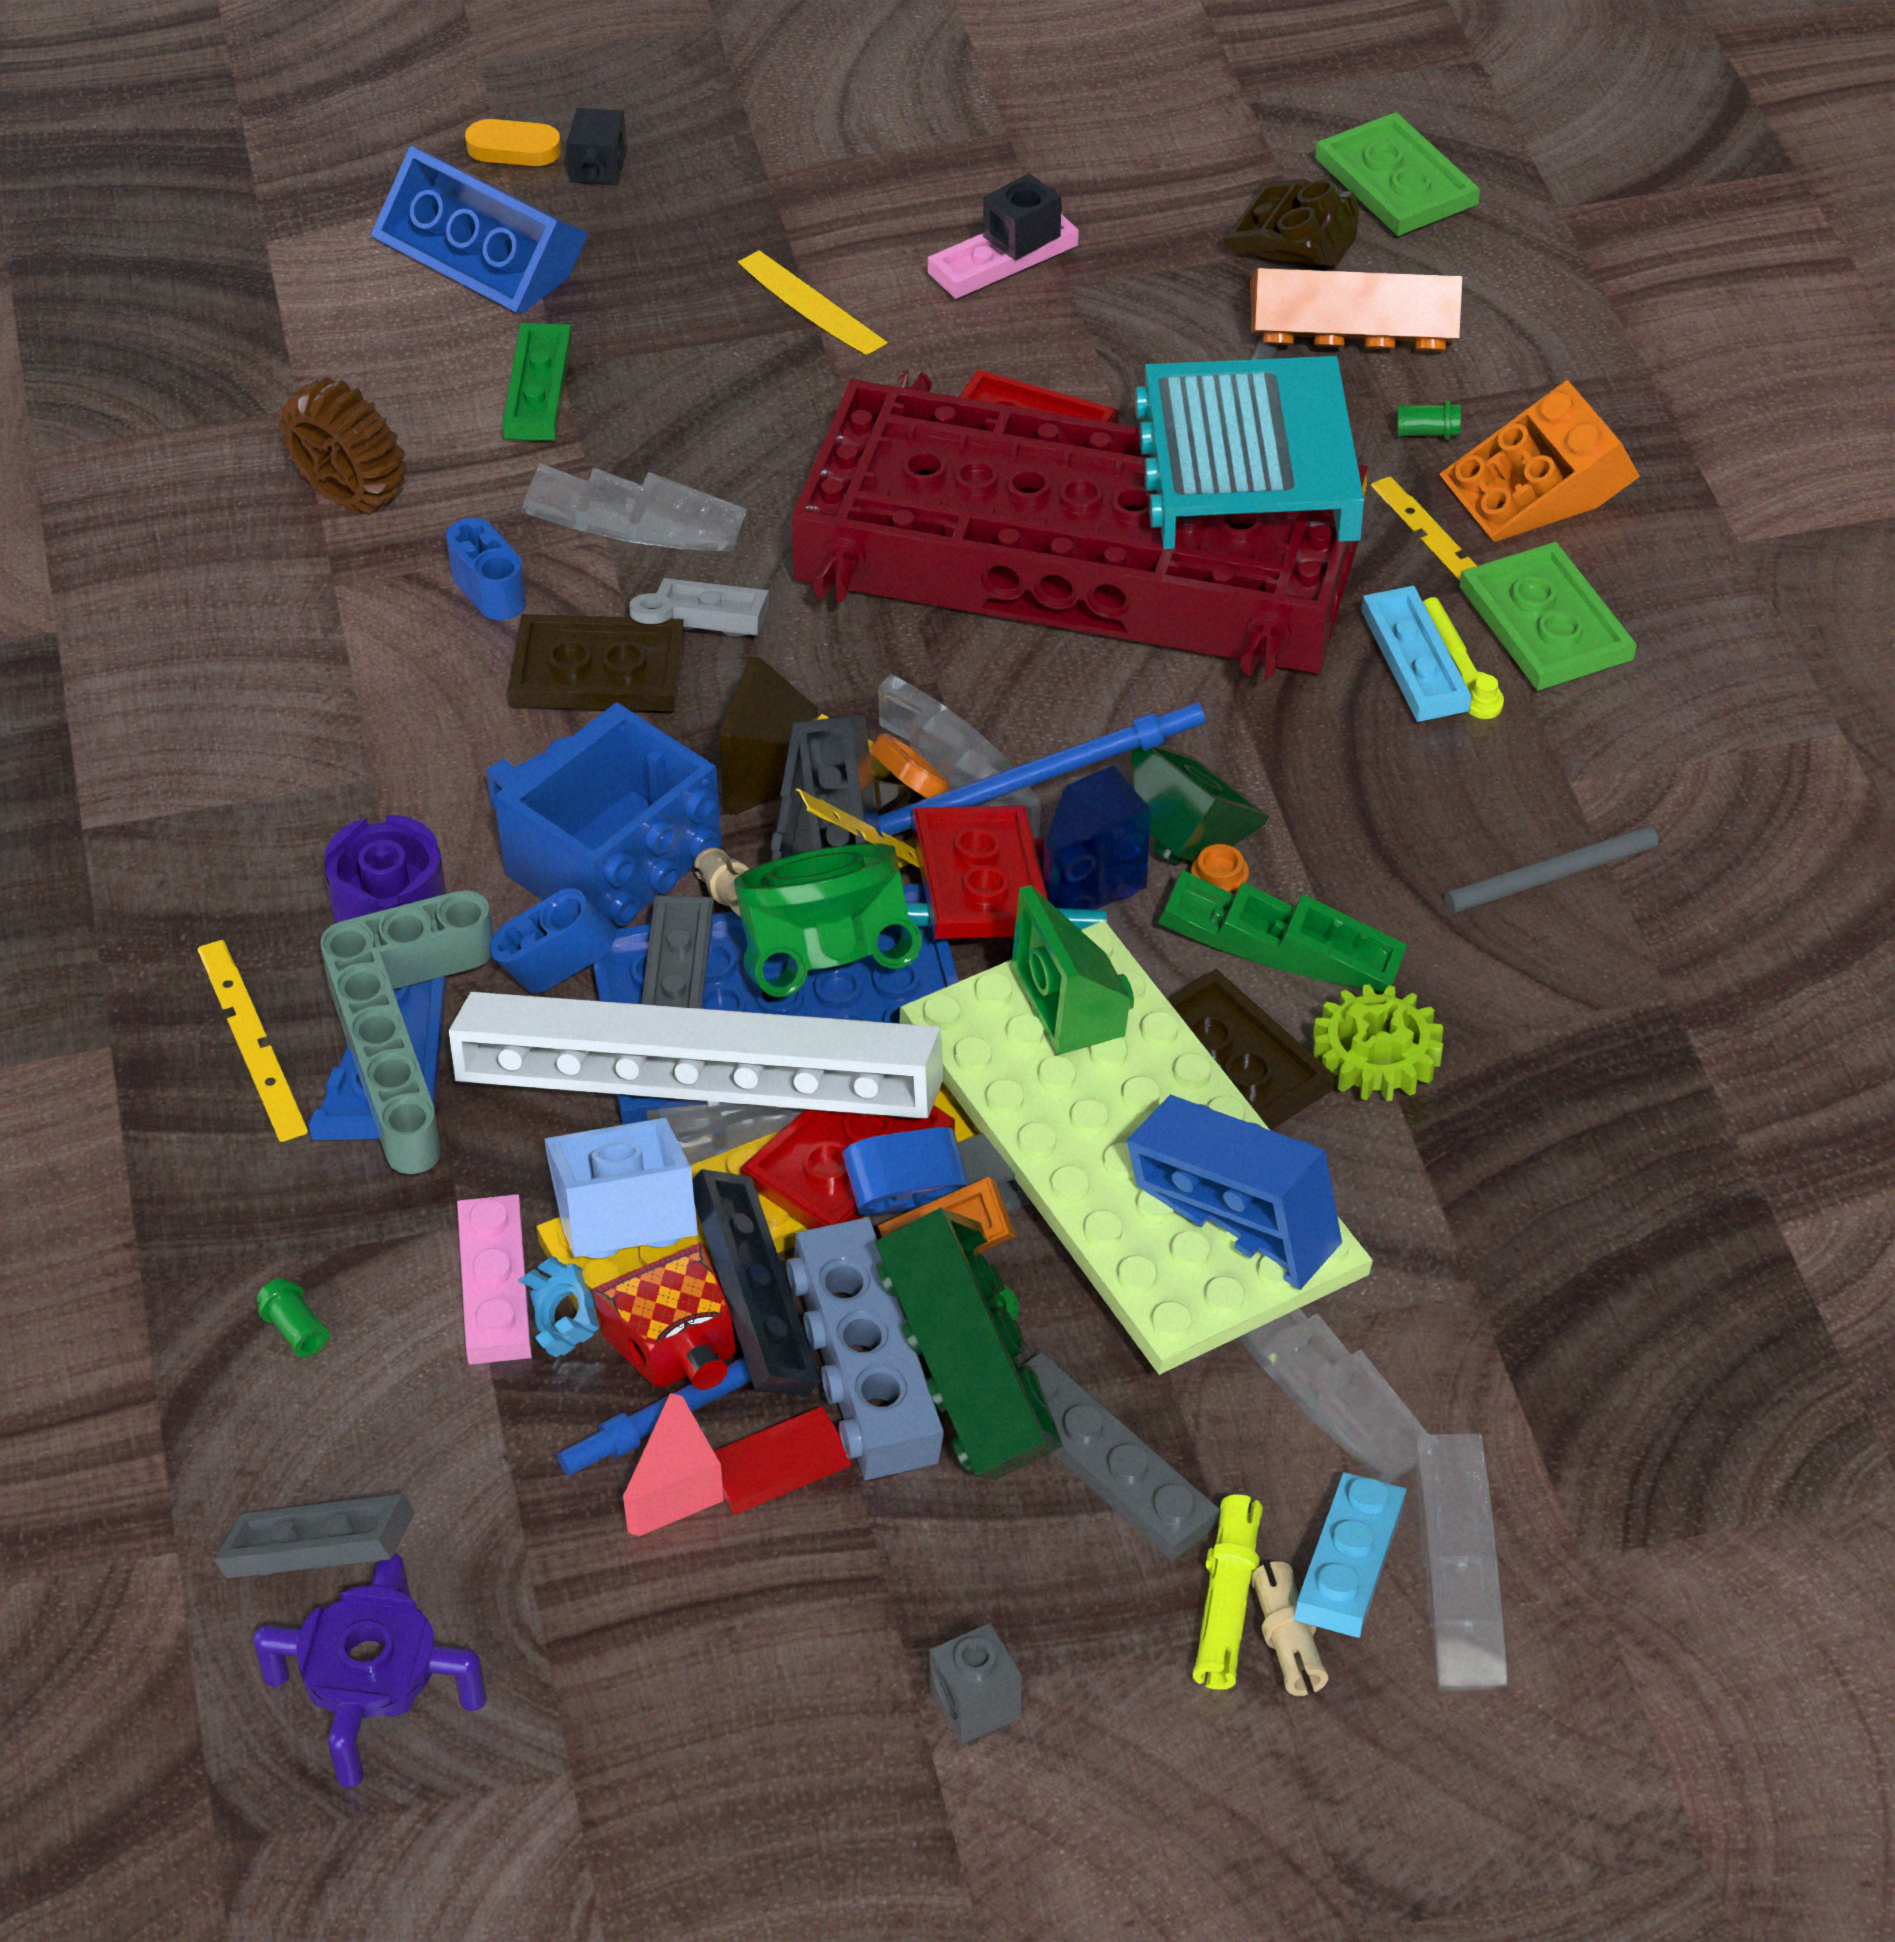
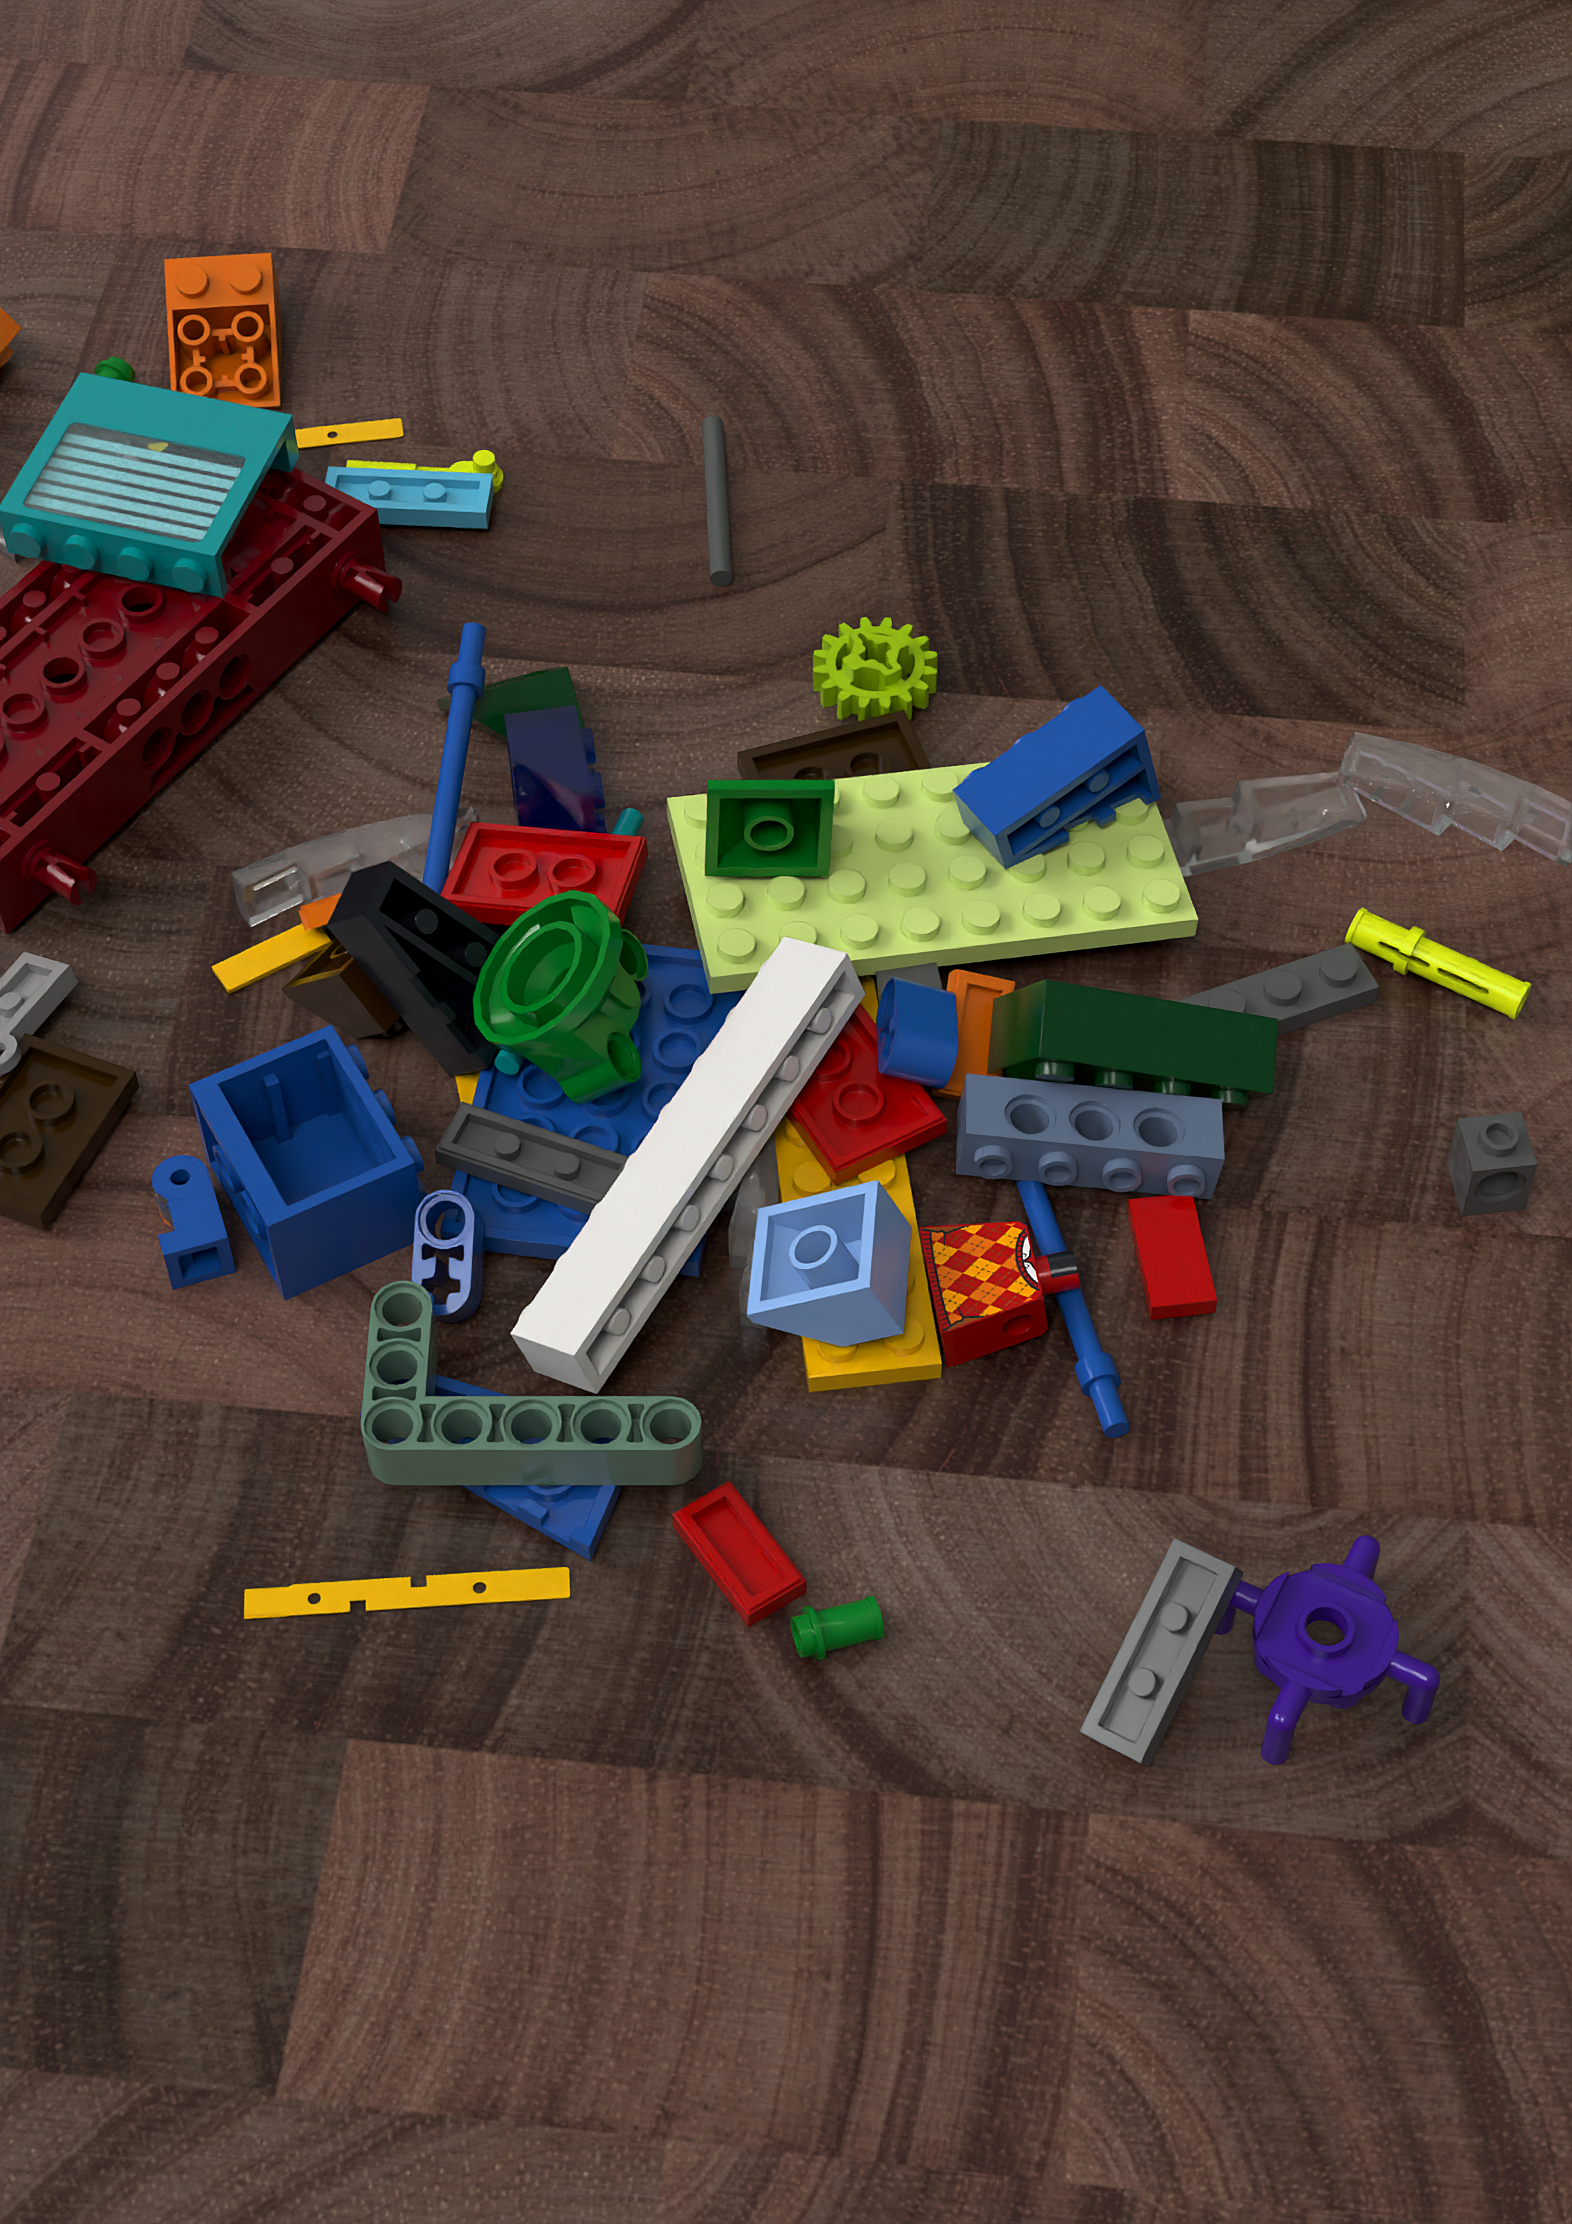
camera: 70 degrees left, 5 degrees up
dark purple brick [325,815,447,924] -> none
bright pink plate [457,1194,532,1365] -> none
dark azure piece [519,1256,600,1357] -> none
coral slope [623,1393,724,1536] -> none
black plate [692,1169,821,1397] -> none
tan pin [694,848,749,916] -> none
dark brown slope [719,656,818,815] -> none
yellow piece [796,789,920,868] -> none
green slope [1158,870,1407,992] -> none
orange plate [1191,844,1249,895] -> none
tan pin [1251,1561,1328,1696] -> none
medium azure plate [1294,1472,1407,1638] -> none
bright green plate [1459,542,1637,691] -> none
none -> red tile [672,1481,807,1627]

